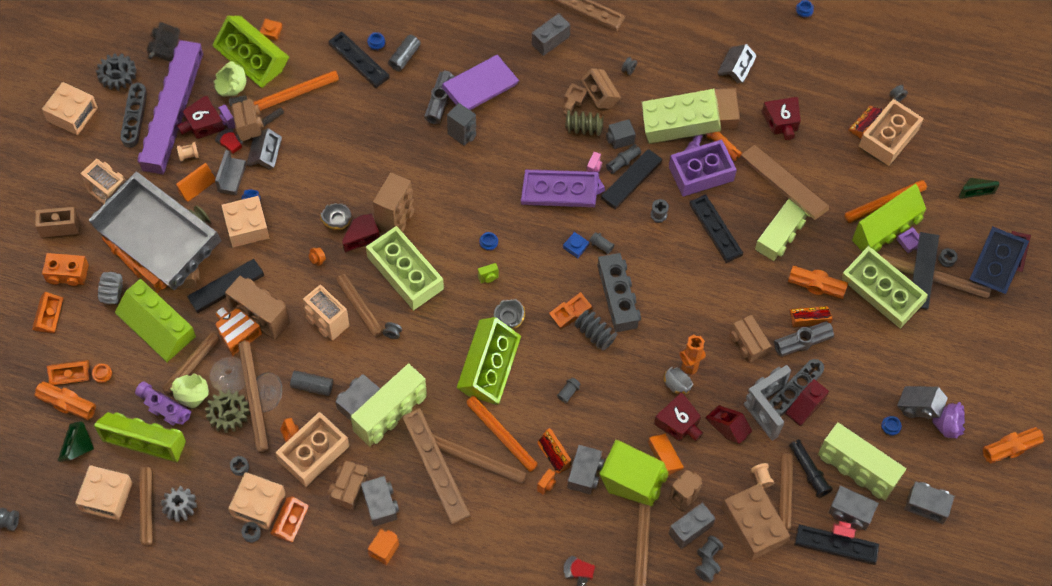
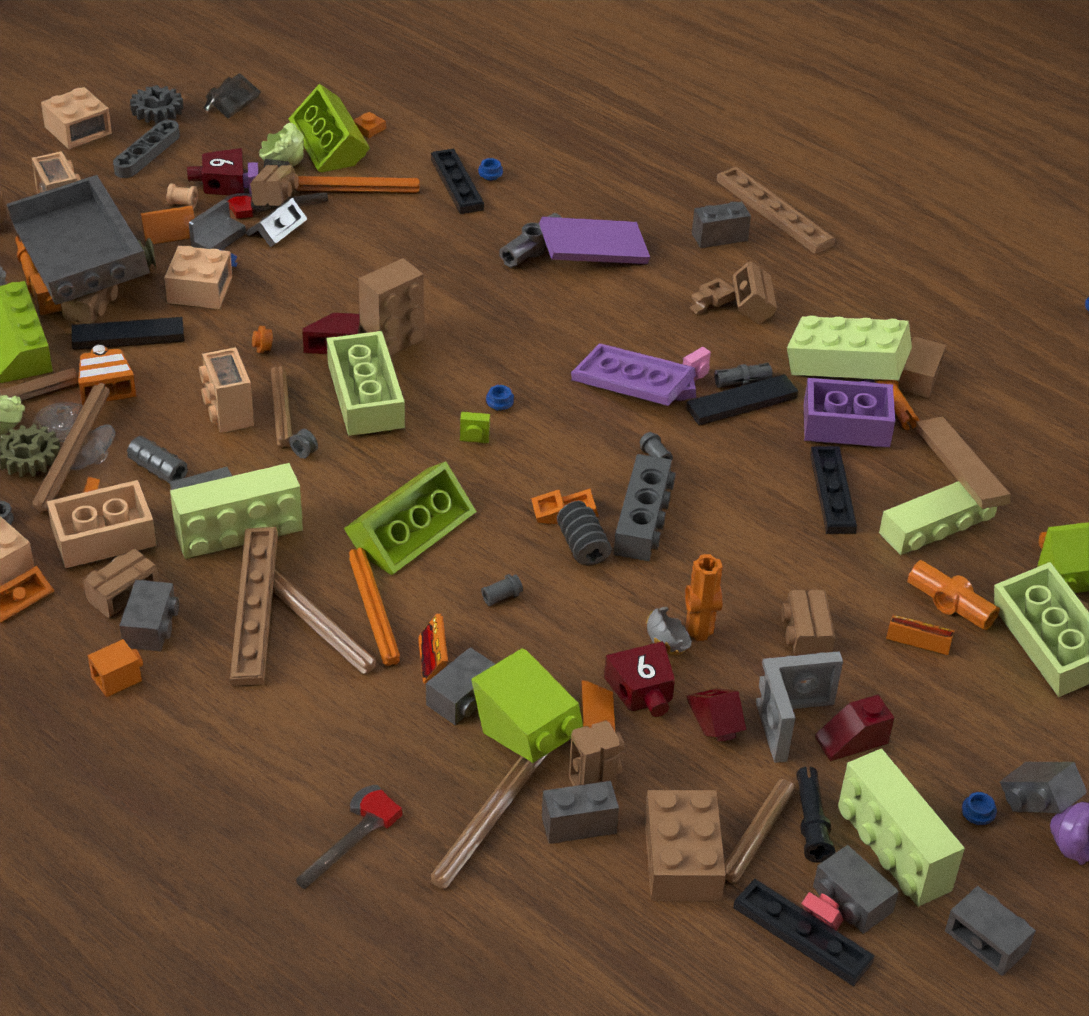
camera: 25 degrees right, 20 degrees down
medium lavender brick [138,40,203,175] -> none
medium nougat brick [225,276,289,340] -> none
light grey hair [321,203,352,230] -> none
dark grey axle [388,34,421,71] -> none
dark grey brick [447,103,477,146] -> none
light grey hair [494,299,525,329] -> none
orange plate [537,469,556,495] -> none
blue plate [563,232,589,258] -> none
olive piece [565,110,604,136] -> none
dark grey brick [606,119,636,149] -> none
dark grey bush [621,57,637,75] -> none
dark grey bush [650,199,669,223] -> none
dark grey wheel [695,557,721,583] -> none
dark grey bush [697,535,724,559] -> none
flat silver panel [718,44,756,84] -> none
light nougat bush [751,463,774,489] -> none
dark red torso [762,97,801,140] -> none
dark grey beam [769,359,824,417] -> none
flat silver piece [774,321,834,357] -> none

